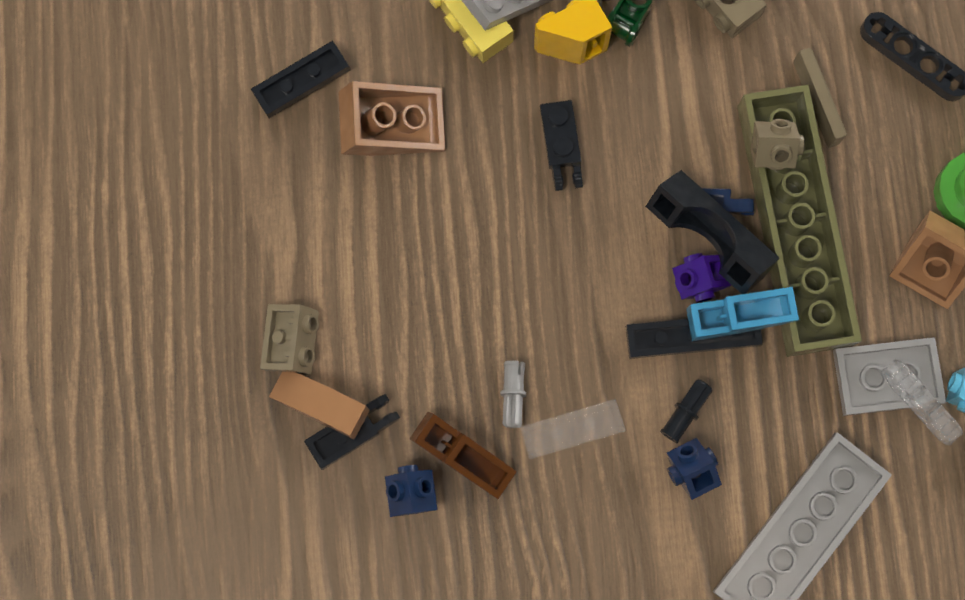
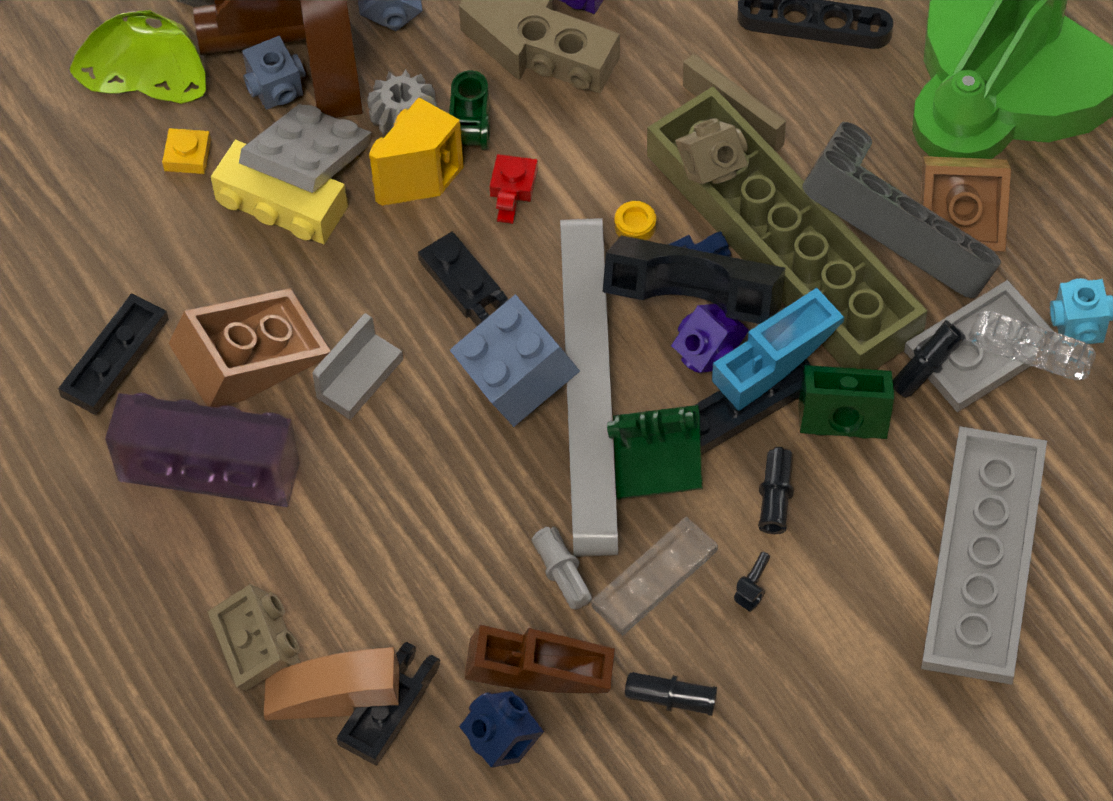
camera: 30 degrees left, 20 degrees down
dark blue brick [667,438,722,500] -> none
none -> clear purple brick [105,393,300,507]
none -> light grey panel [312,313,403,420]
none -> sand blue brick [450,294,580,427]
none -> red plate [489,154,538,224]
none -> light grey beam [560,218,618,557]
none -> dark green hinge [607,405,703,499]
none -> yellow tile [614,201,656,240]
none -> black axle [625,672,717,716]
none -> black hand [734,552,770,612]
none -> dark green brick [798,365,894,439]
none -> dark grey beam [802,122,1001,298]
none -> black axle [893,320,966,398]

